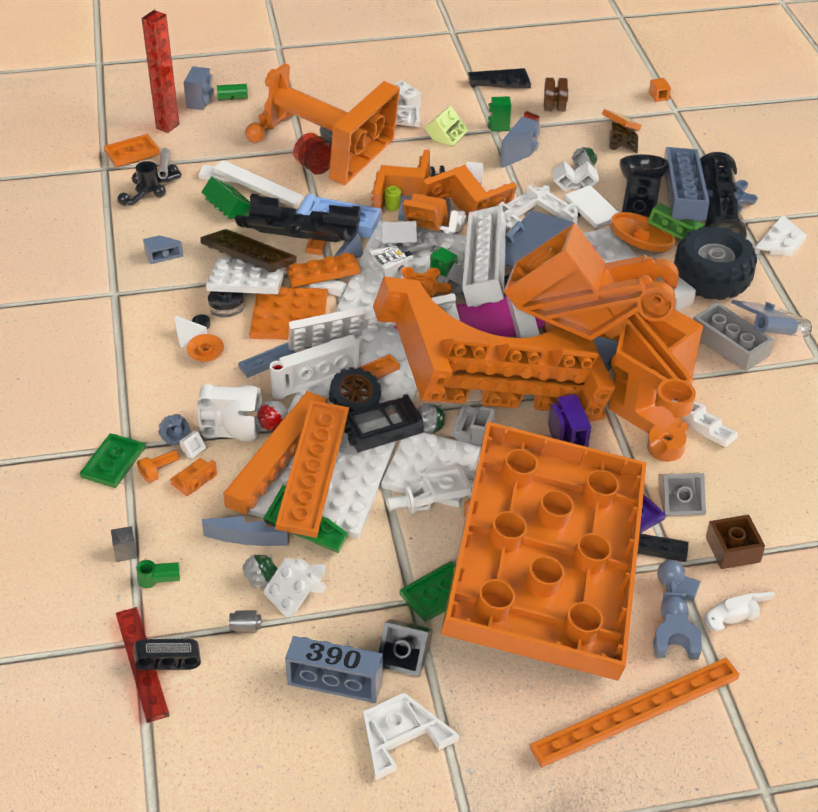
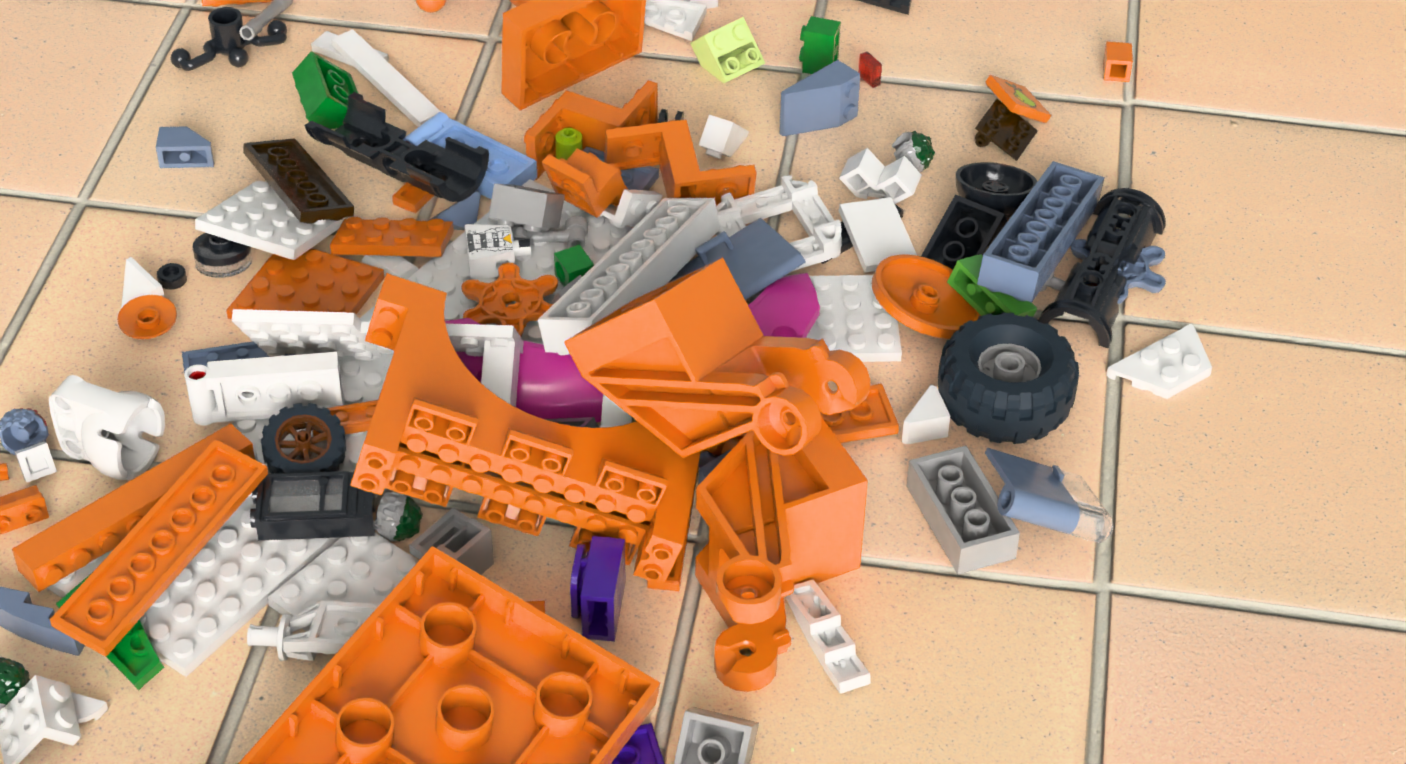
camera: 20 degrees right, 0 degrees up
red piece [257,400,288,431] -> none
clear red wheel [293,133,332,175] -> none
reddish brown wheel [544,77,568,112] -> none

